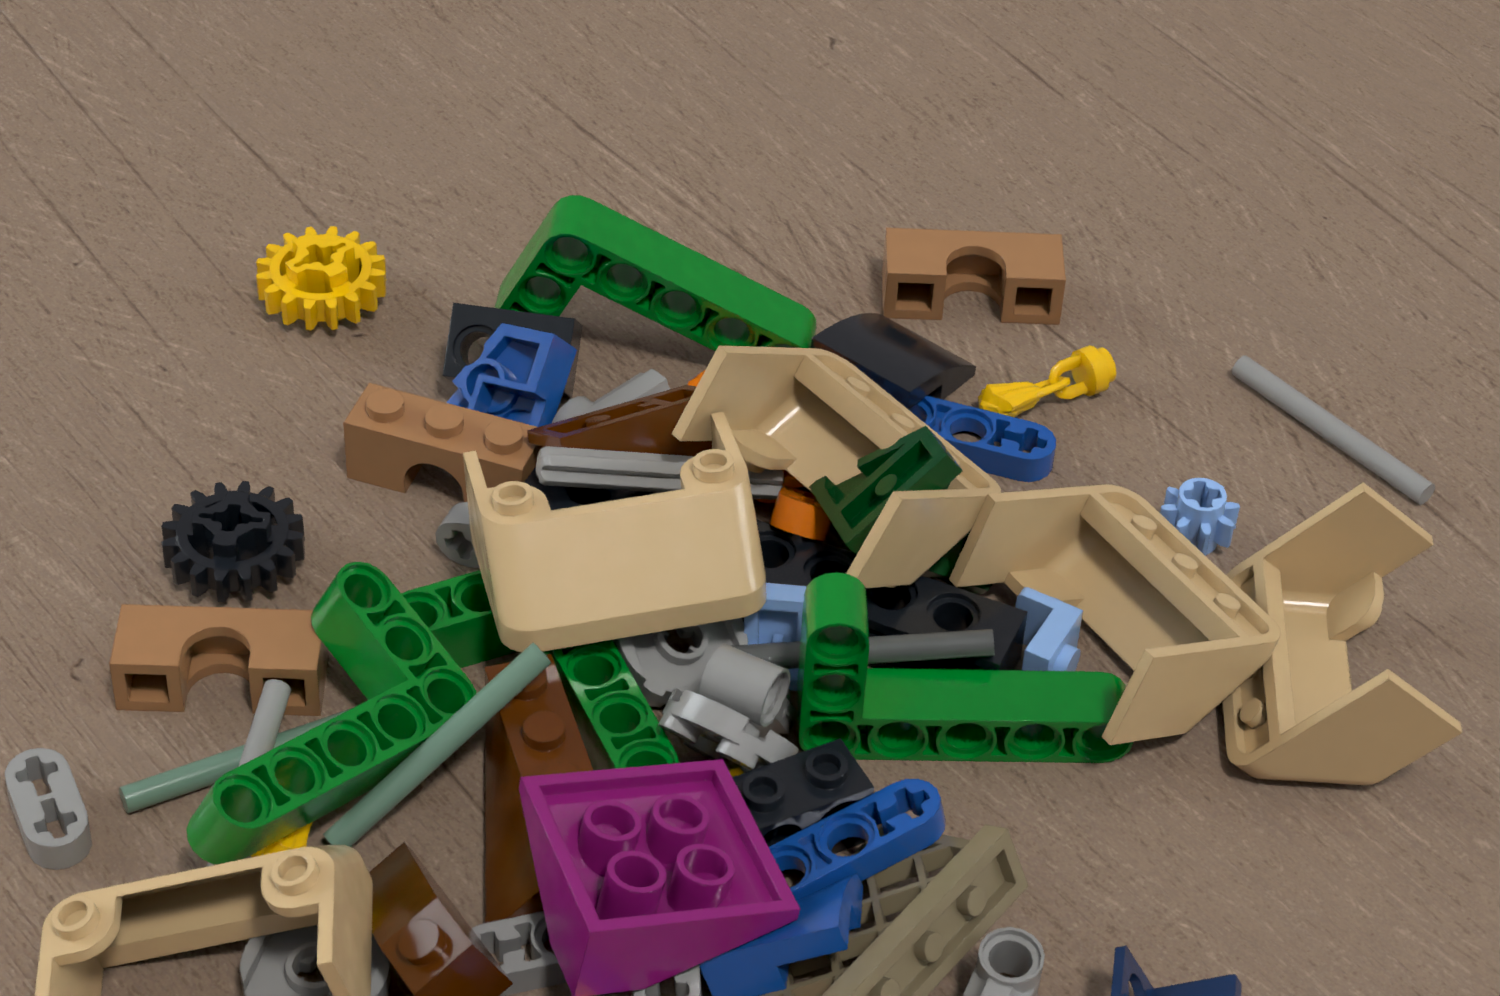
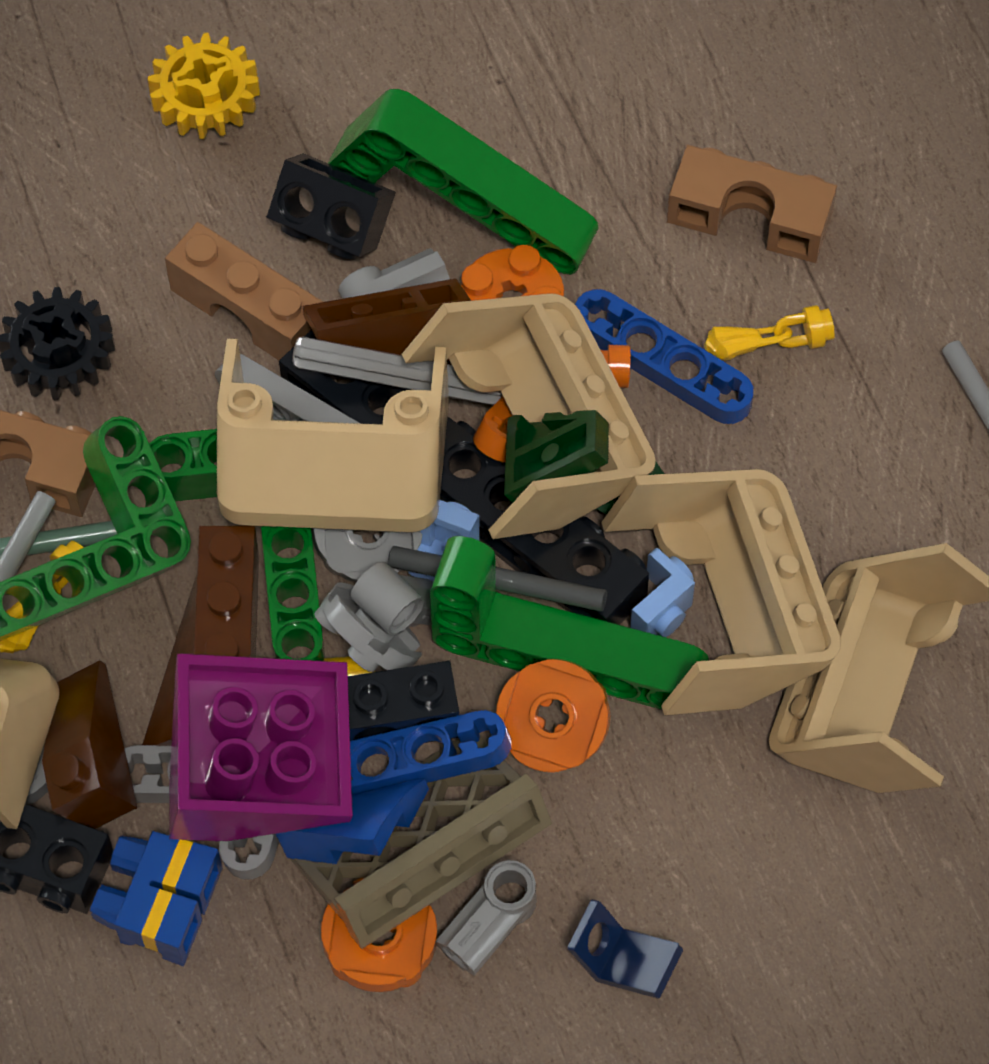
camera: 20 degrees right, 20 degrees up
sand green bar [323,643,552,847] -> none
blue slope [446,323,577,427] -> none
black slope [811,313,976,410] -> none
light blue gear [1160,478,1240,556] -> none
none -> orange plate [496,659,610,772]

